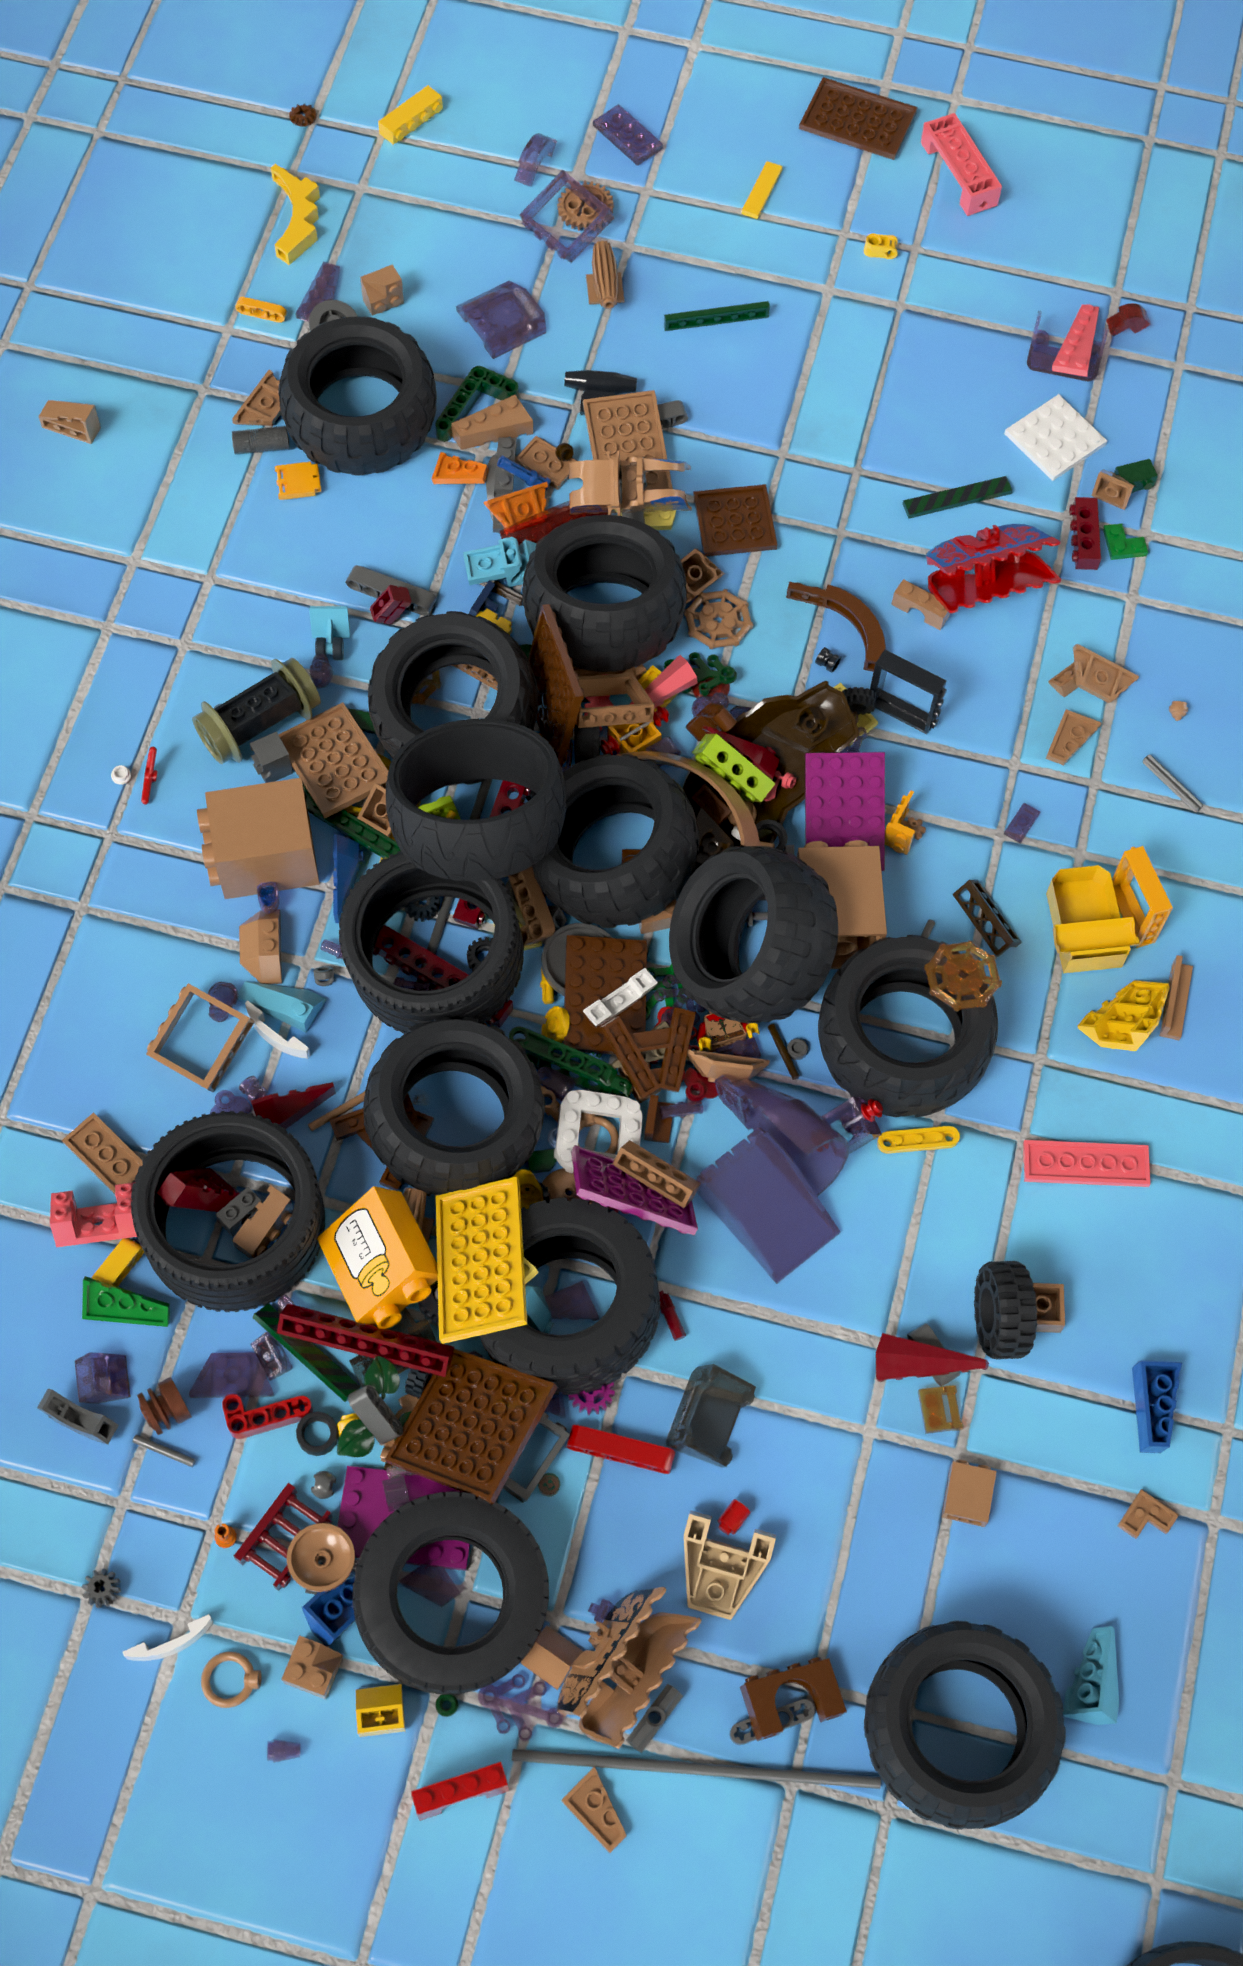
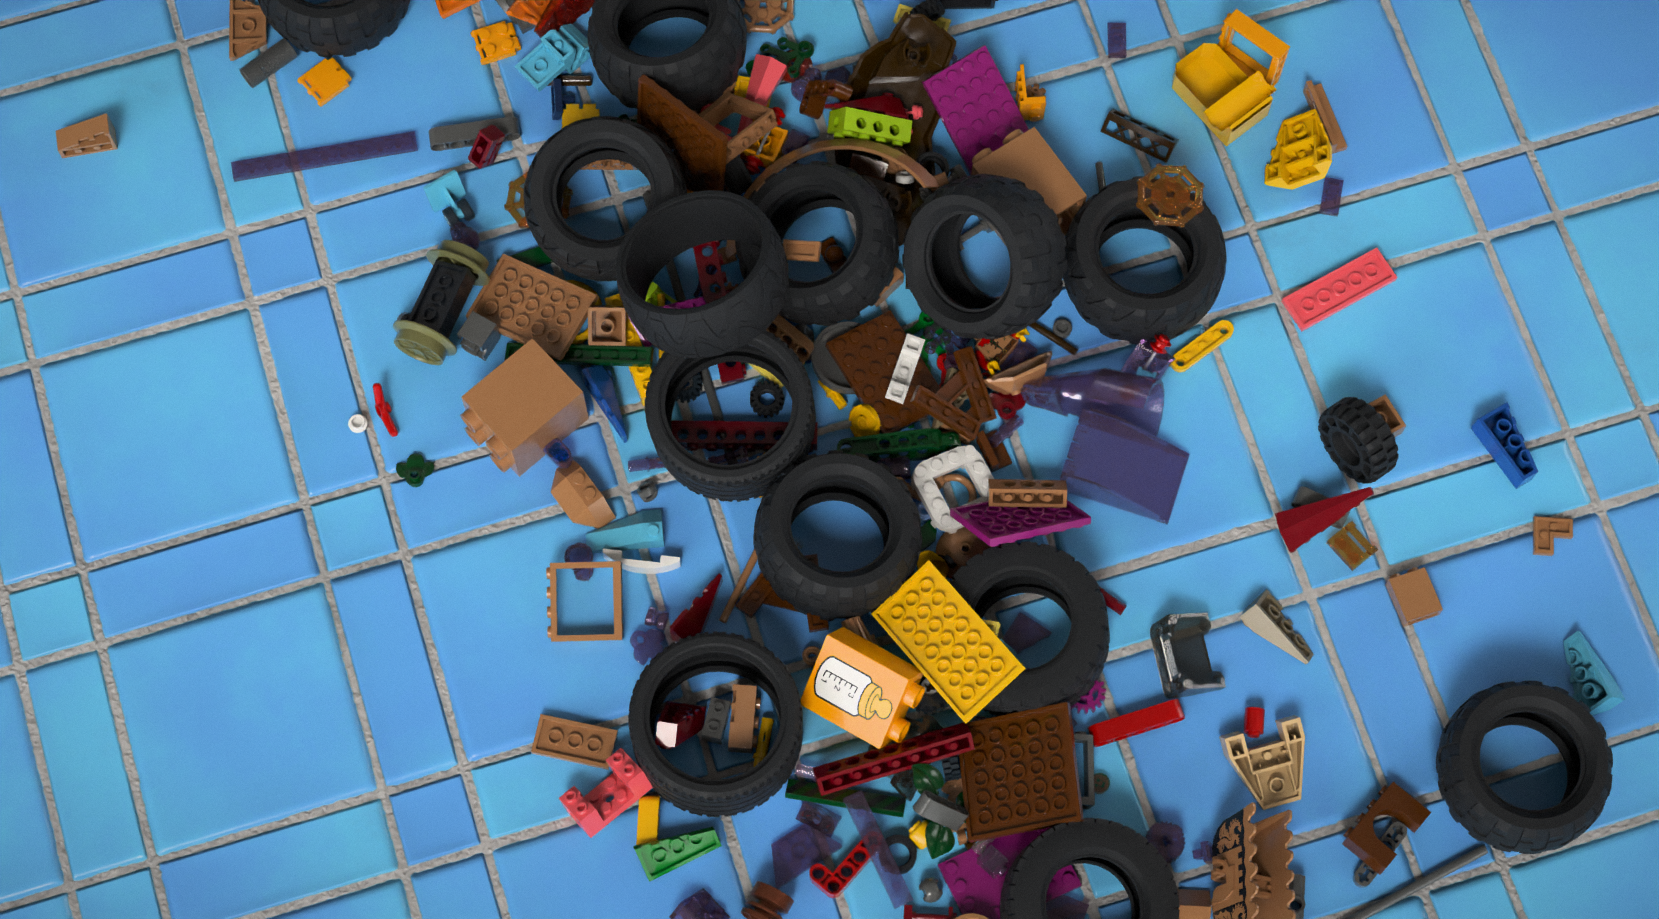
camera: 30 degrees left, 5 degrees up
none -> clear purple plate [231,131,418,182]
none -> dark green plate [396,453,434,487]
none -> light orange plate [470,21,521,65]
none -> medium nougat tile [783,239,822,262]
none -> clear purple tile [843,790,913,909]
none -> clear purple brick [1145,821,1186,865]
none -> dark tan wedge [1240,589,1314,664]
none -> clear purple tile [1319,177,1344,217]

